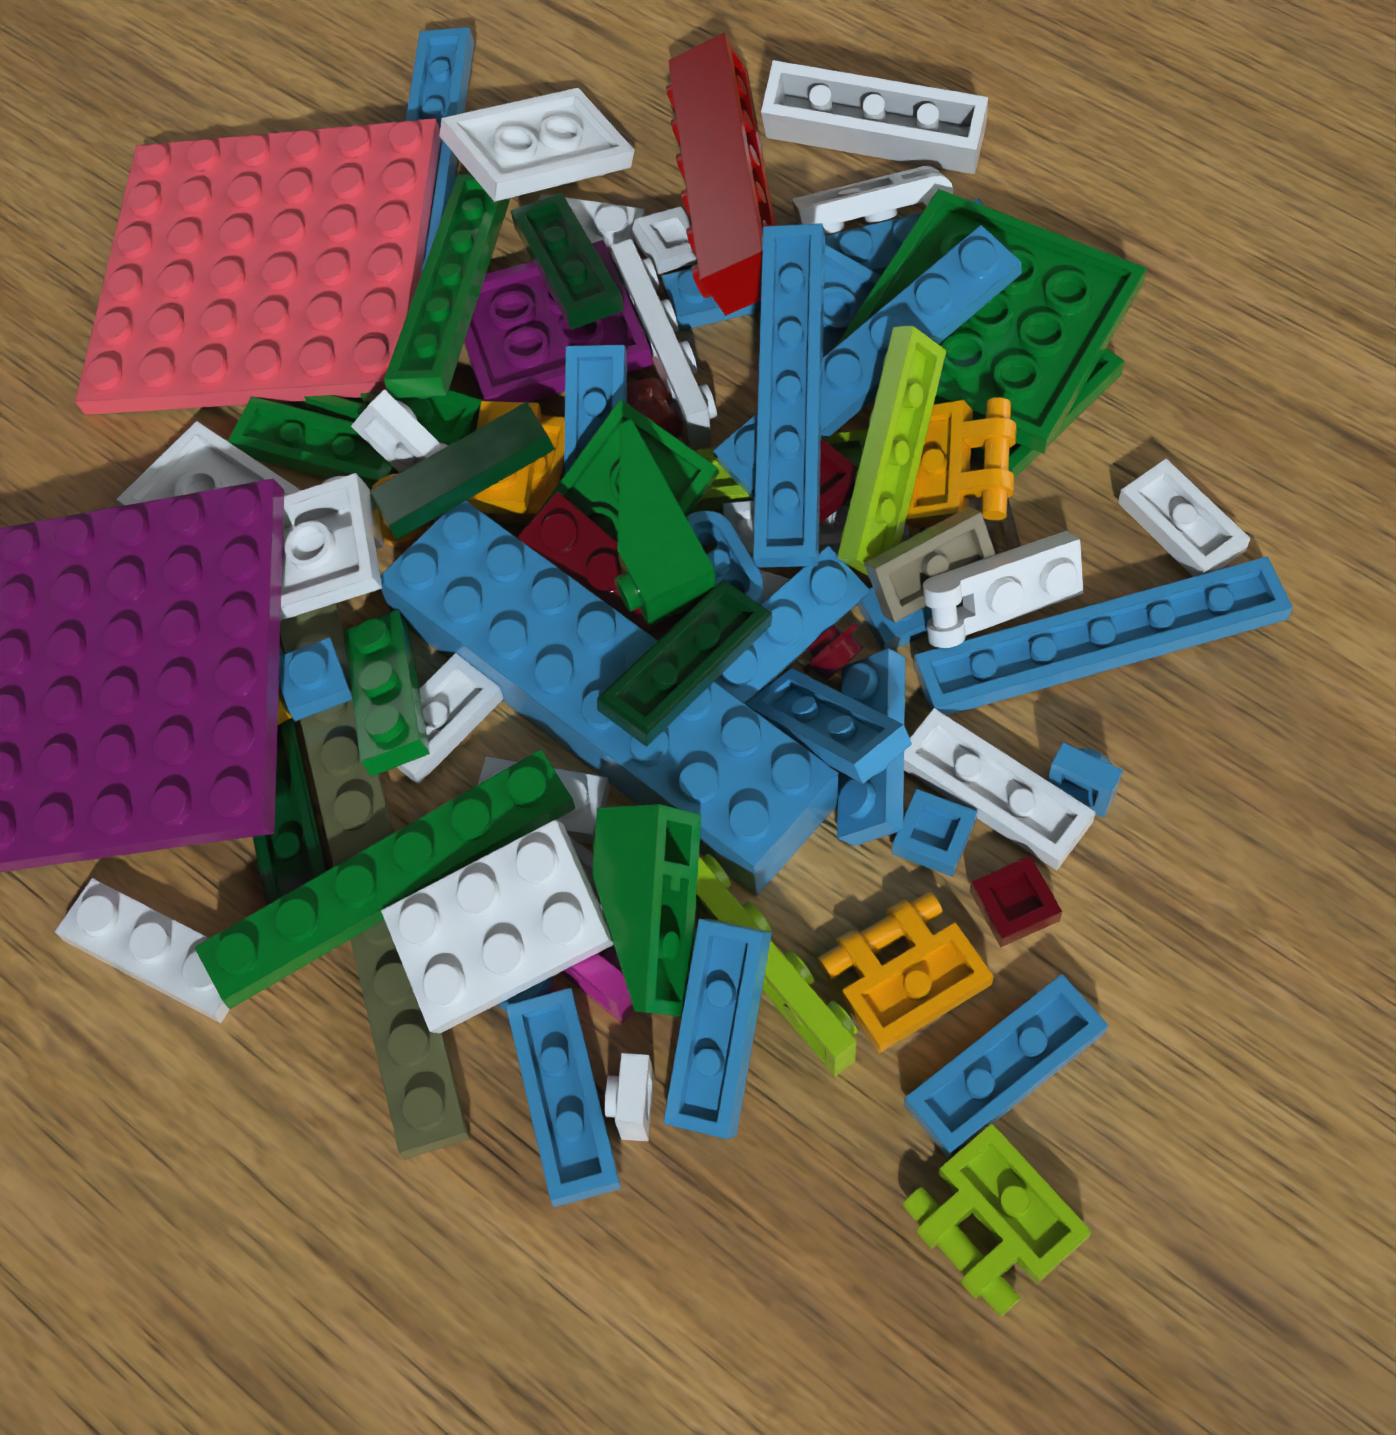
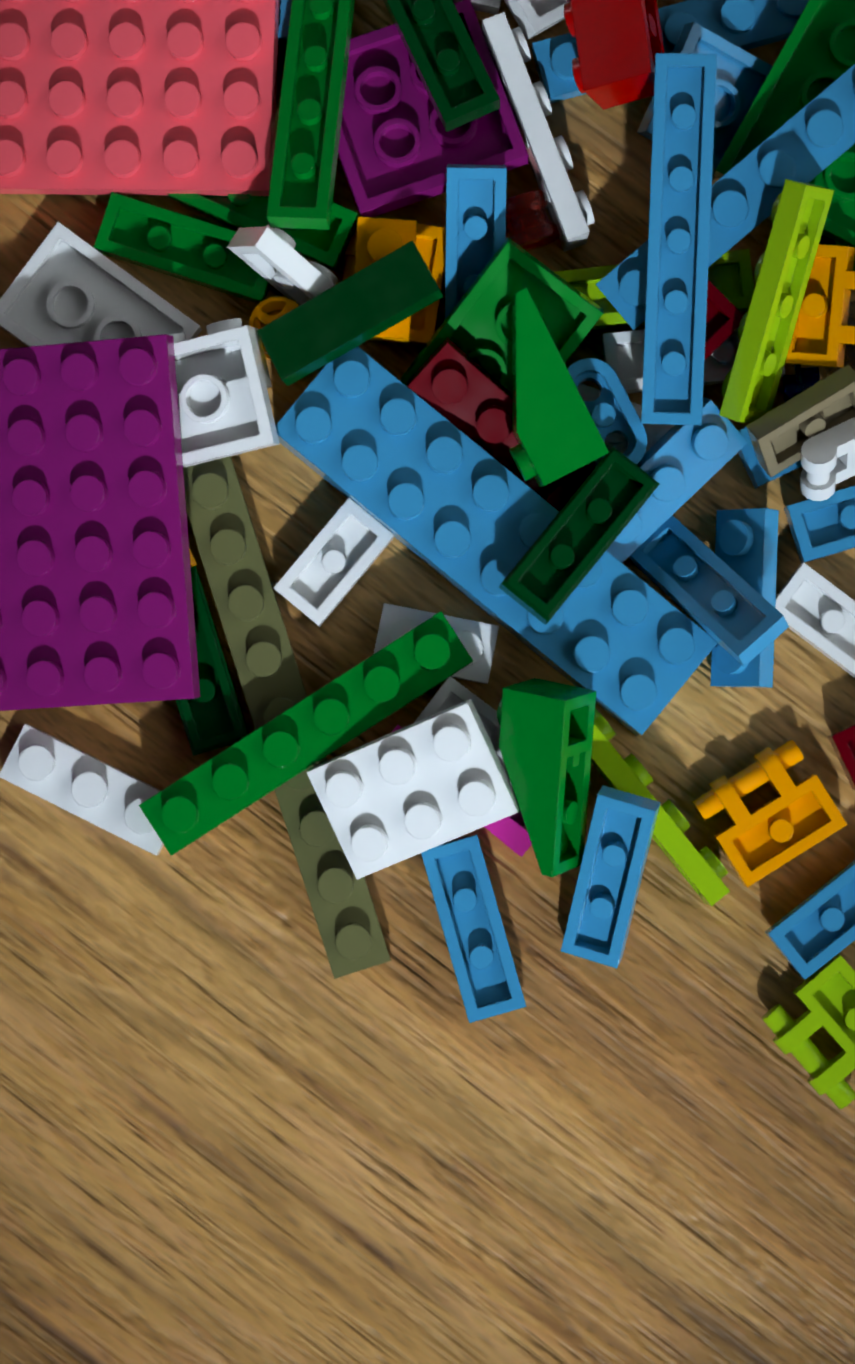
camera: 15 degrees left, 25 degrees up
dark azure plate [279,638,352,721] -> none
green plate [344,609,430,777] -> none
white plate [605,1053,655,1141] -> none
dark red plate [803,622,864,680] -> none
dark azure plate [892,789,978,877] -> none

